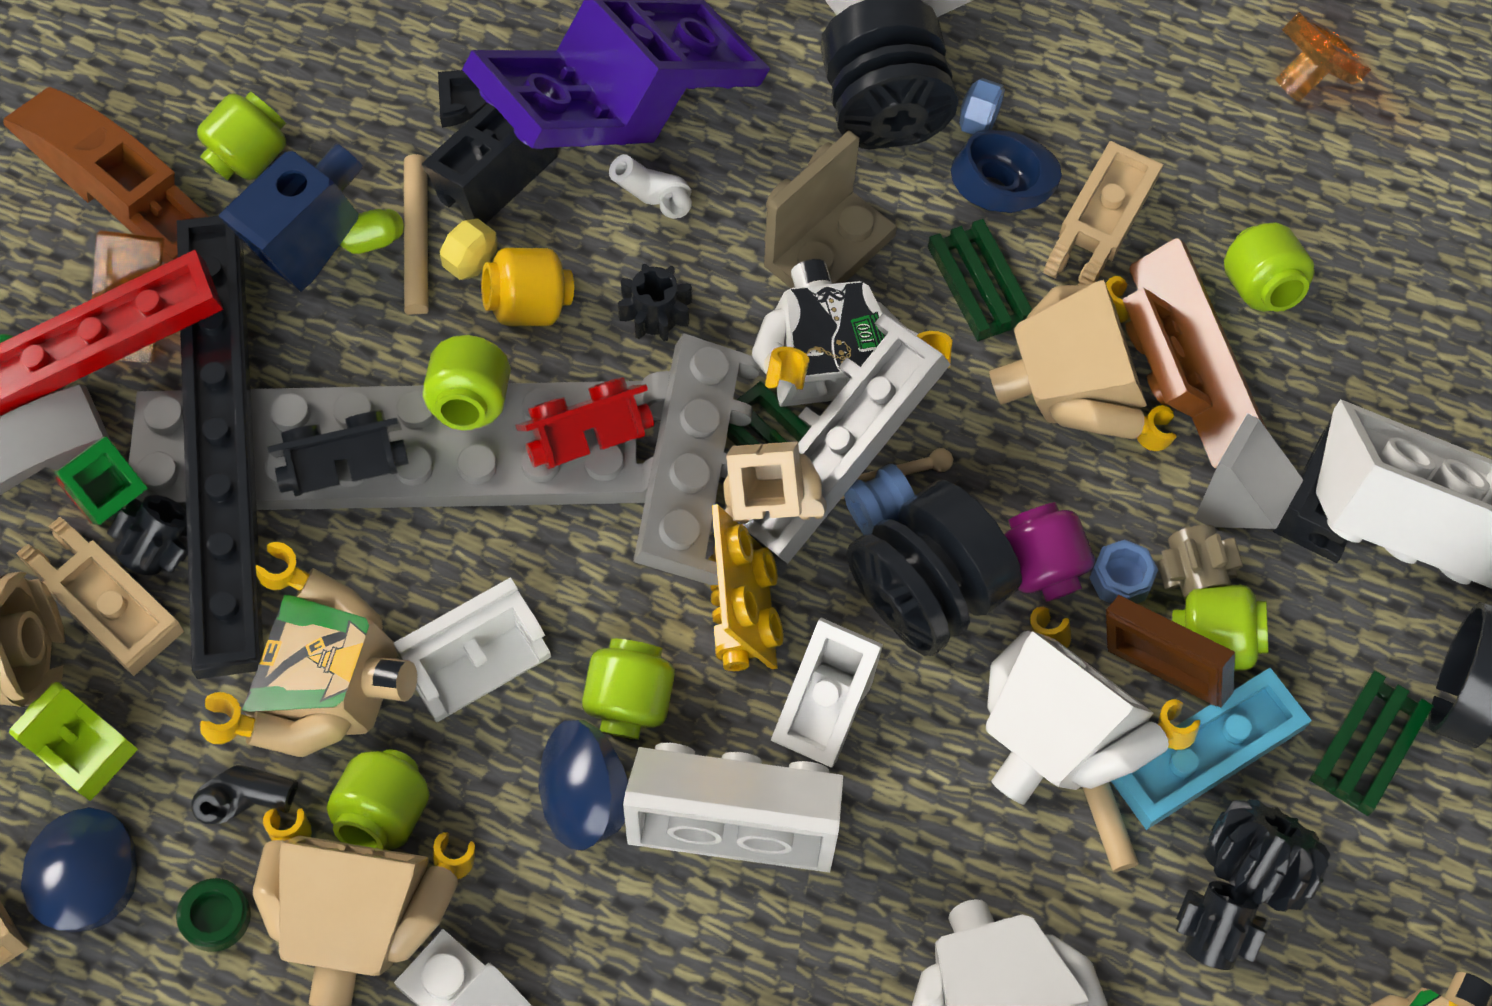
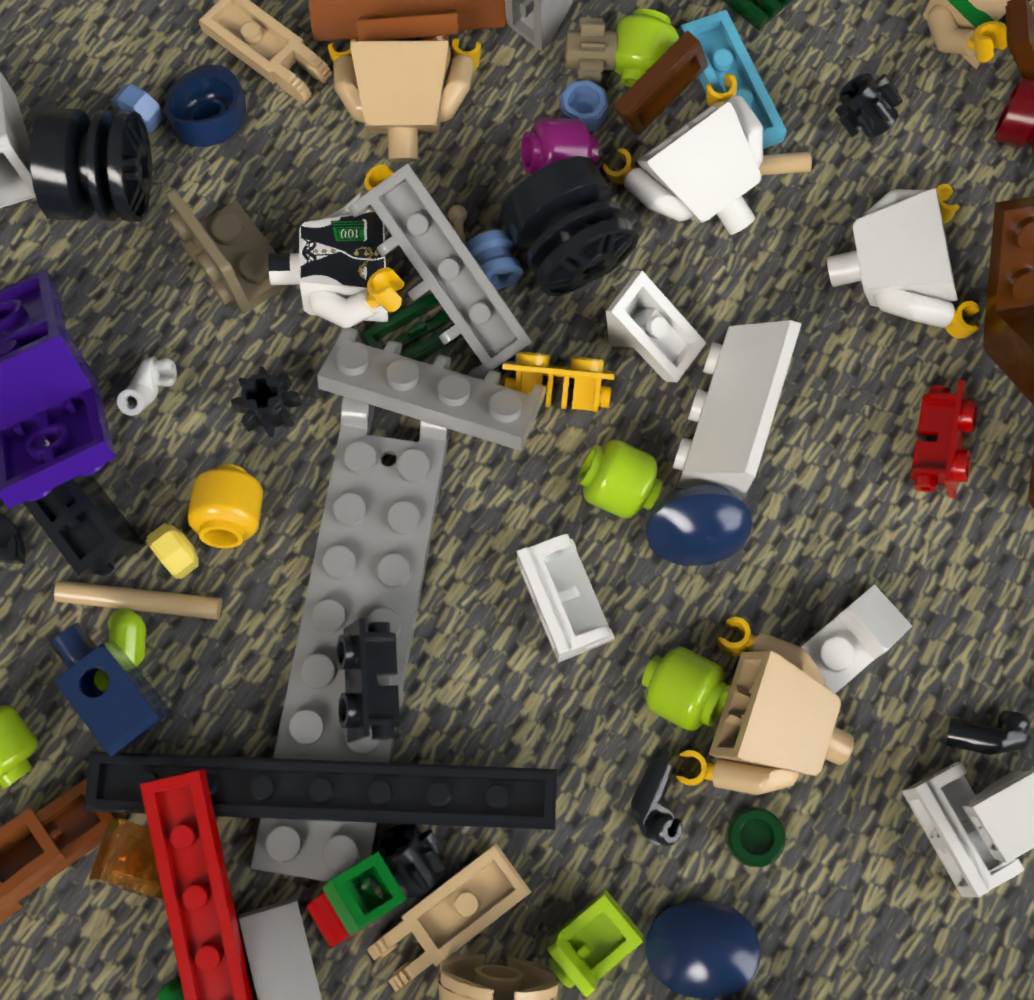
camera: 75 degrees left, 10 degrees up
torso [200,542,417,757] -> none
lime head [422,335,511,431] -> none
red hinge [515,377,654,470] -> none
tan piece [724,441,827,524] -> none
dark green tile [928,219,1032,342] -> none
black gear [1204,799,1330,912] -> none

